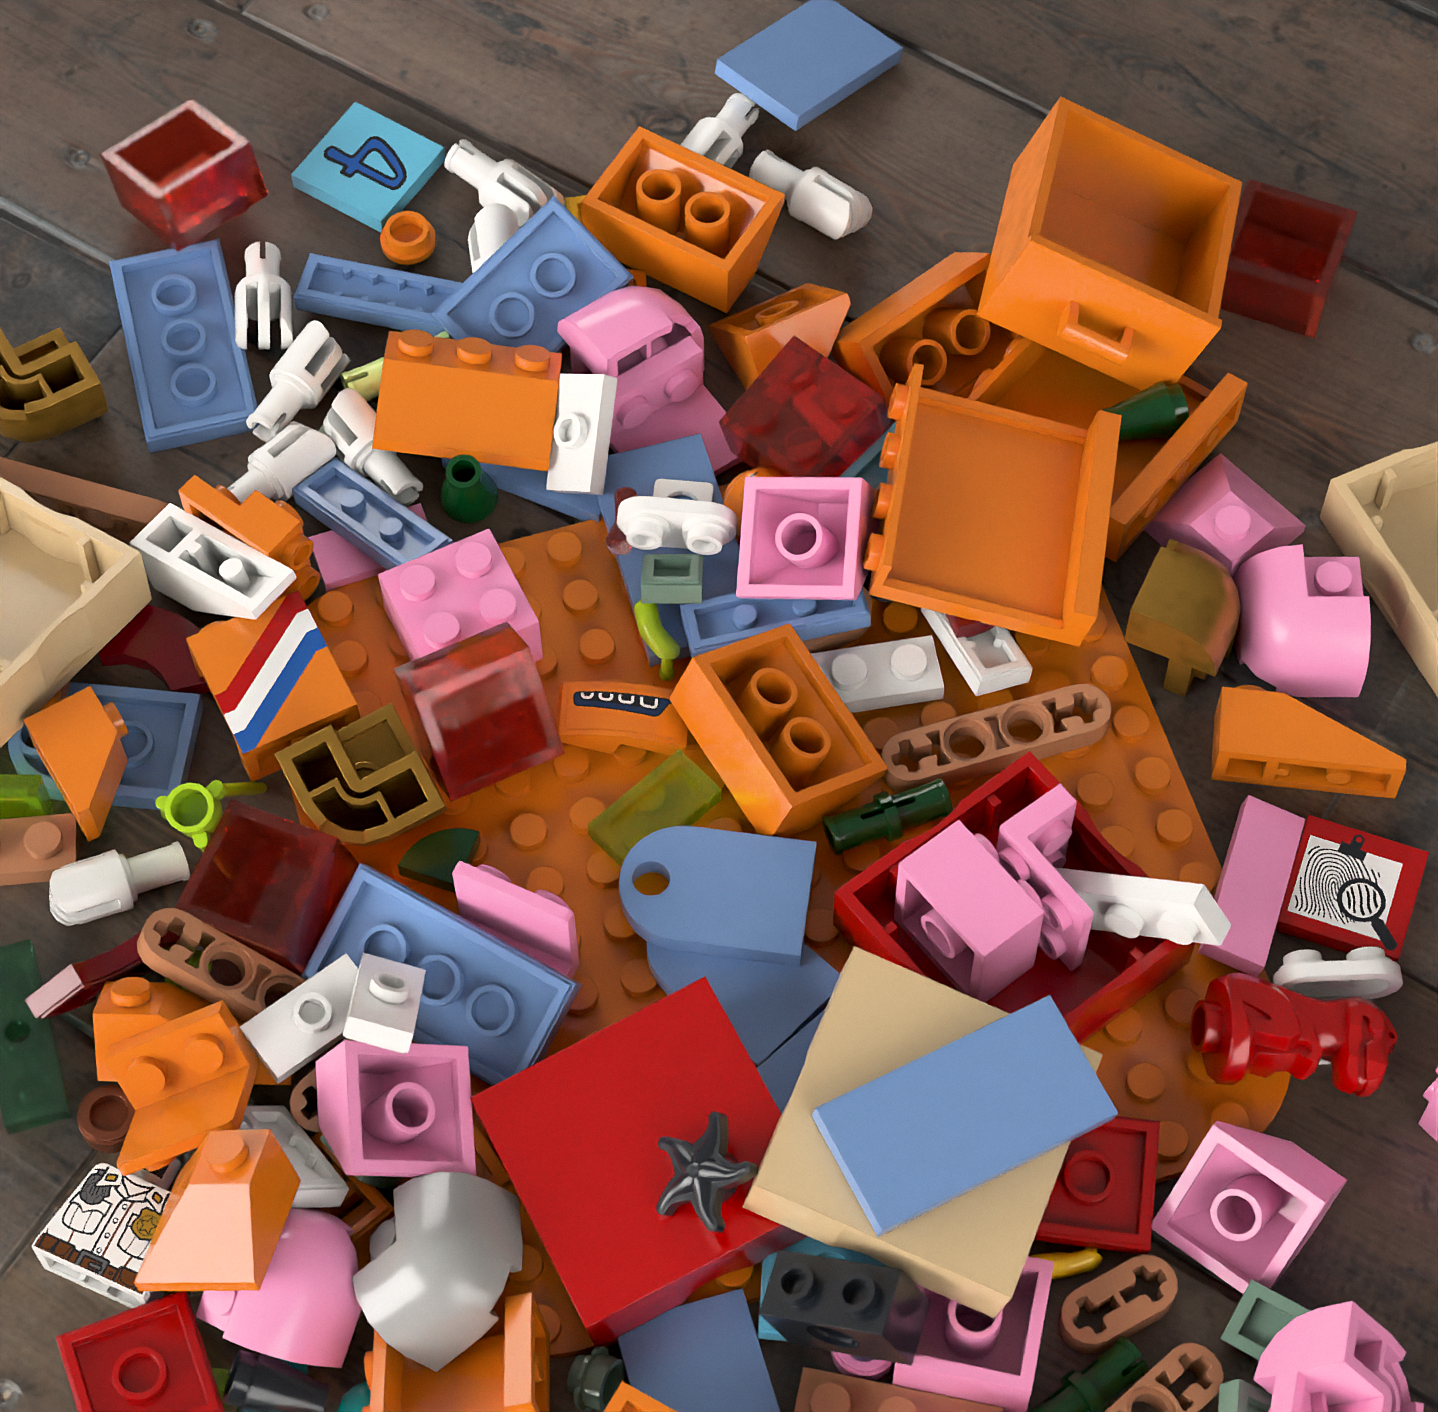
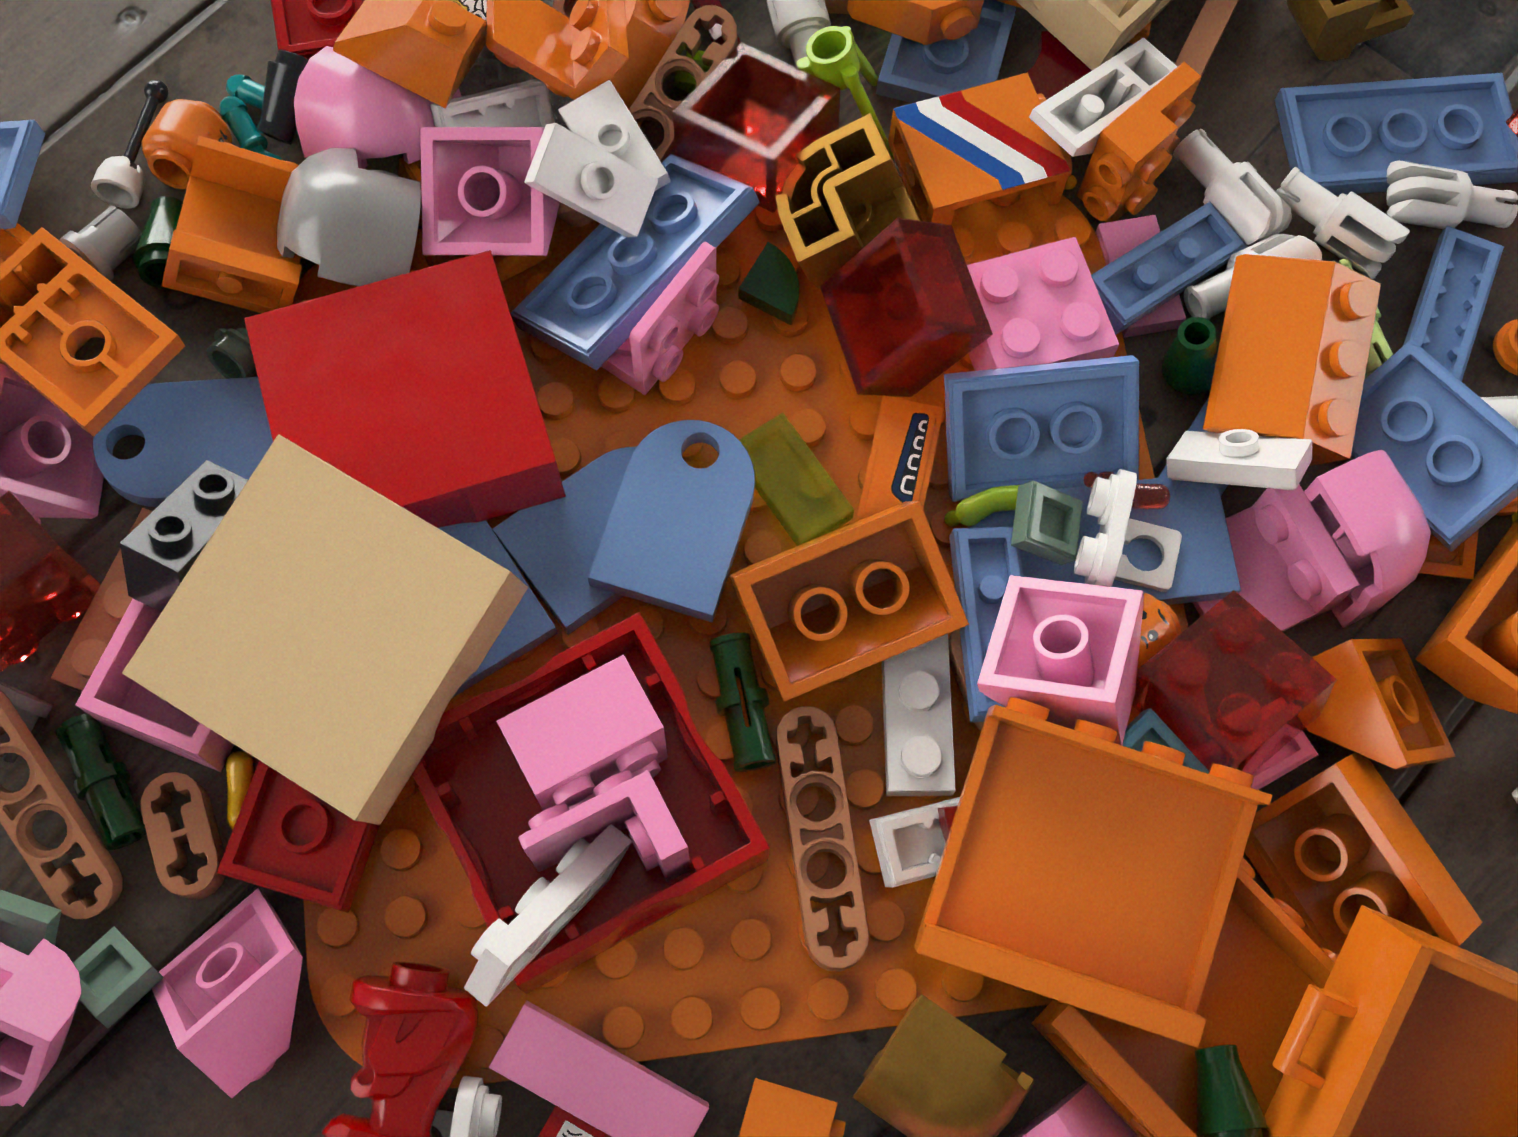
camera: 95 degrees right, 10 degrees up
black animal [656,1111,759,1233] -> none
medium blue tile [811,995,1118,1237] -> none
none -> medium blue tile [944,355,1139,502]

